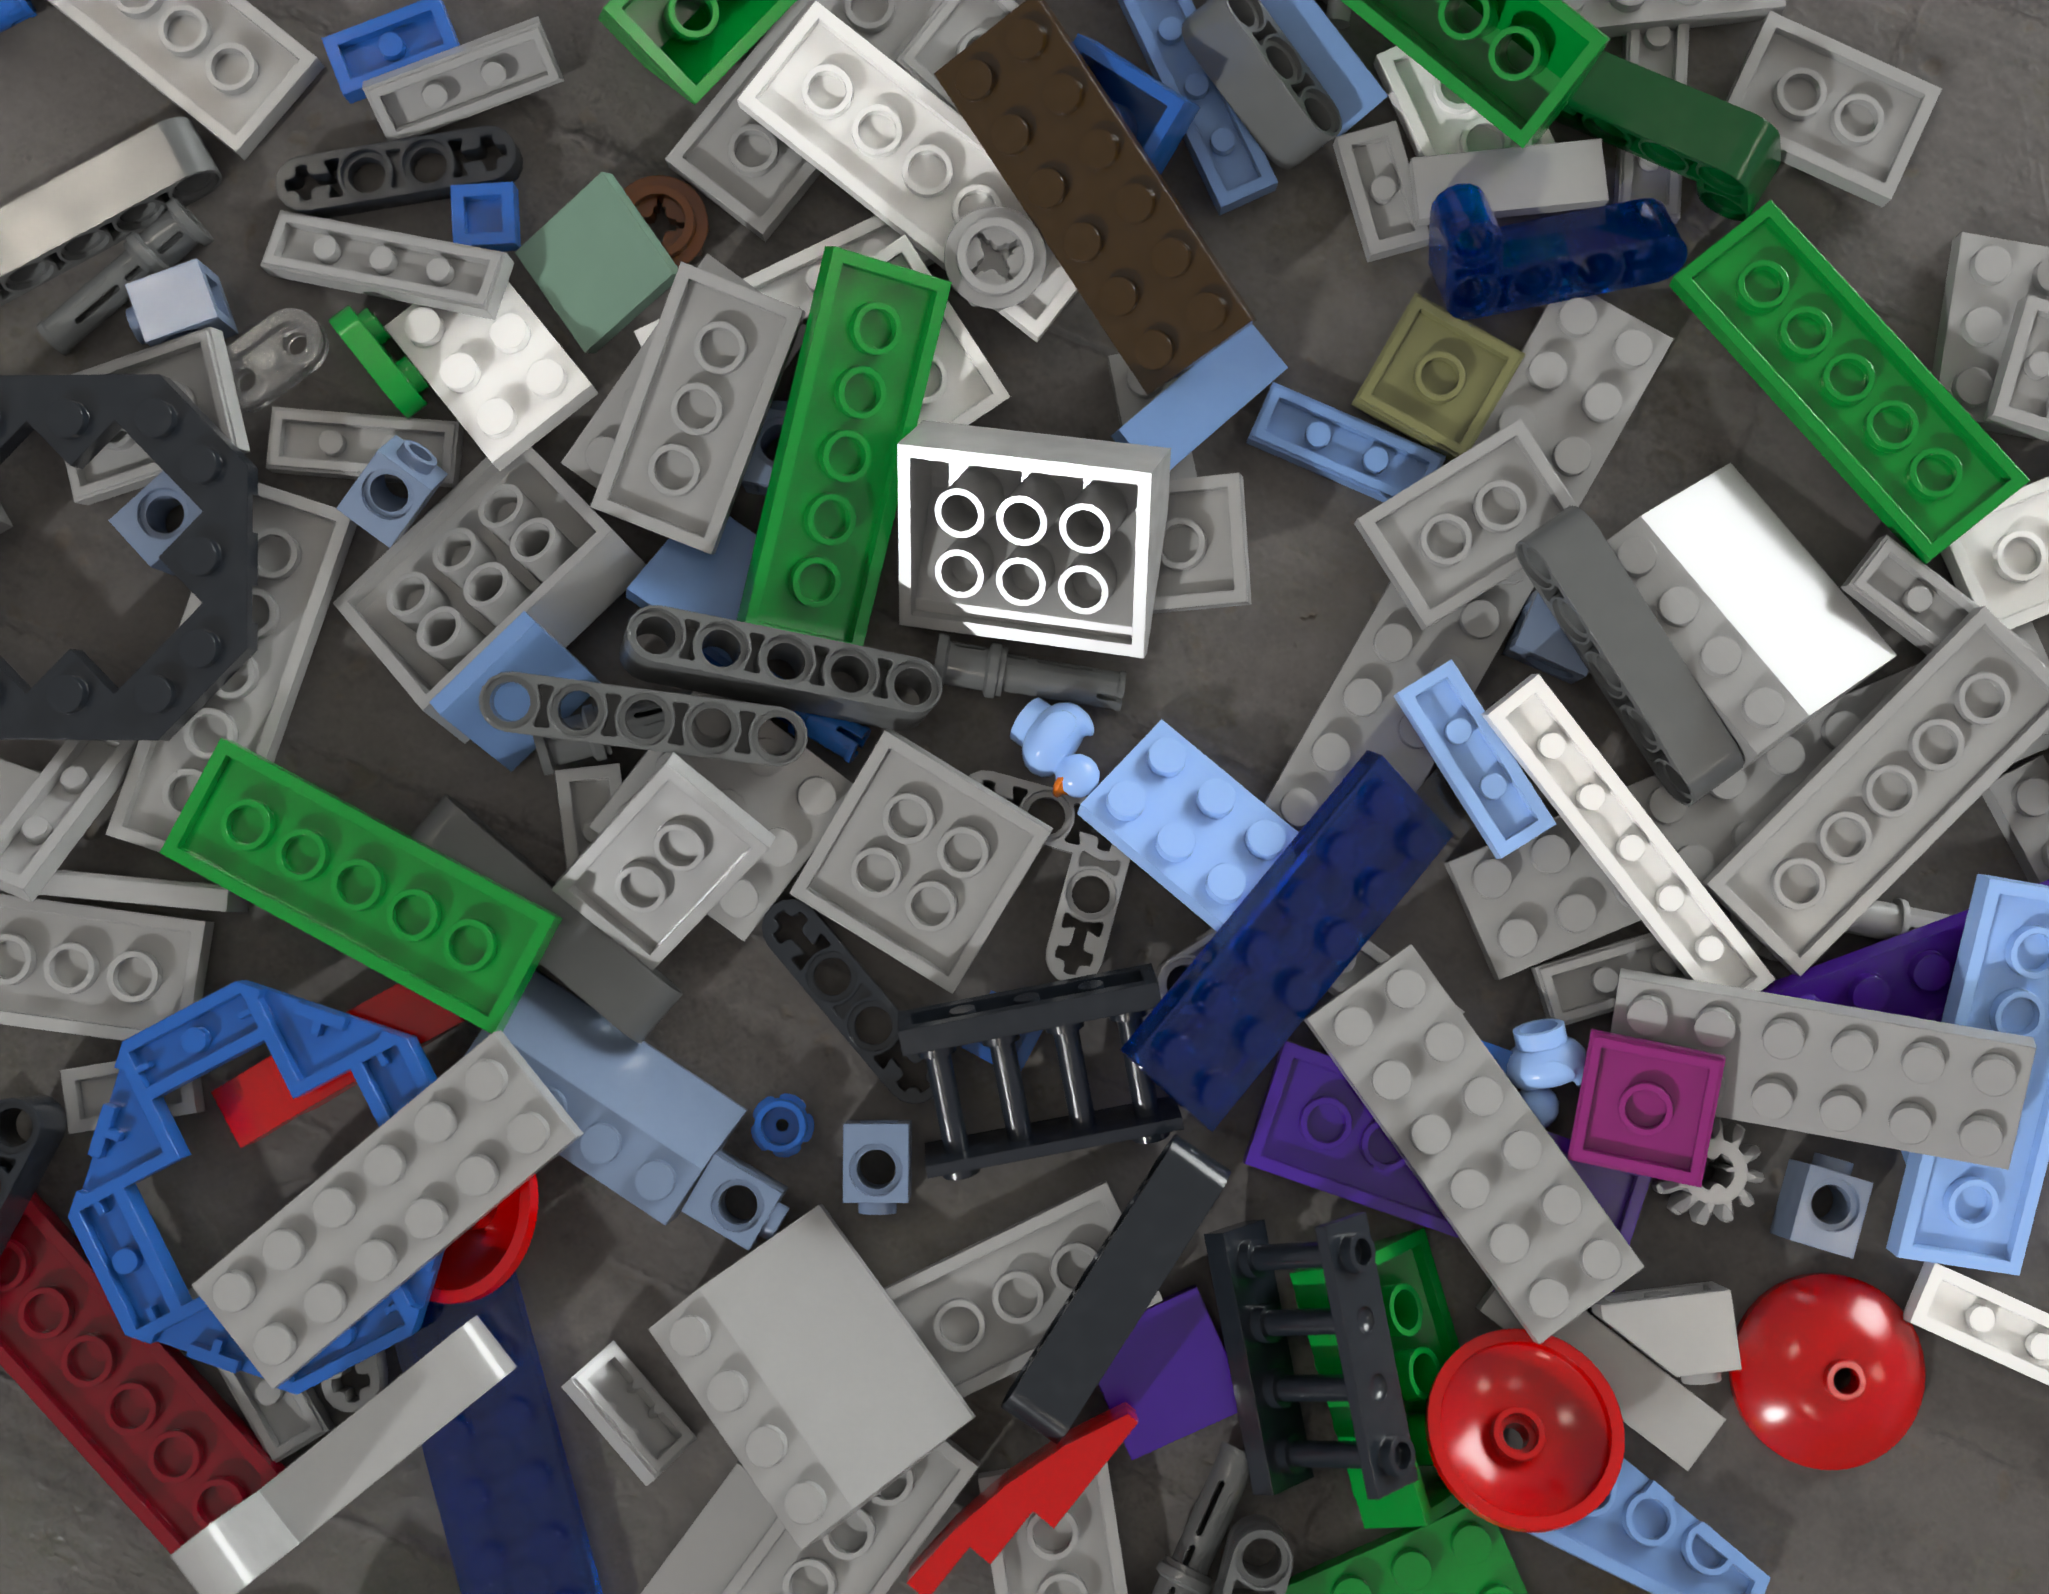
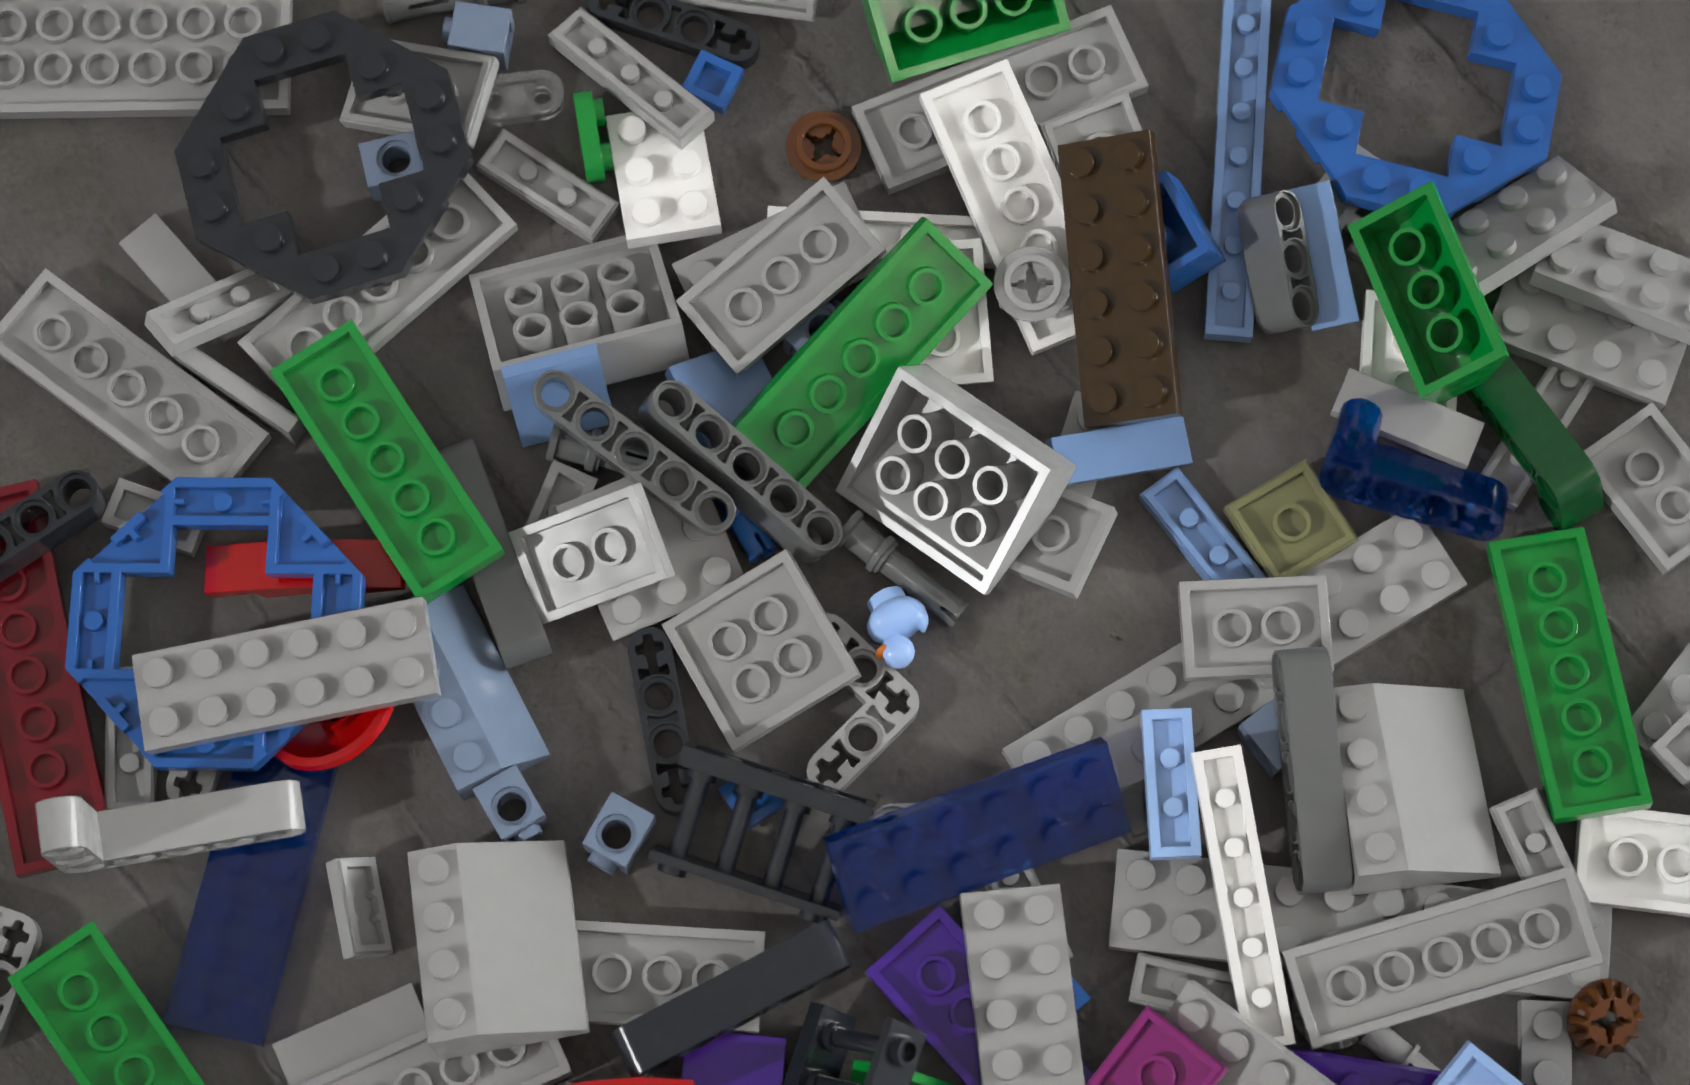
camera: 25 degrees right, 10 degrees down
sand blue brick [336,435,448,548] -> none
sand green tile [515,172,678,354] -> none
blue plate [751,1093,814,1157] -> none
light blue plate [1077,719,1309,938] -> none
light grey plate [1333,120,1431,263] -> none
light blue animal [1506,1018,1587,1128] -> none

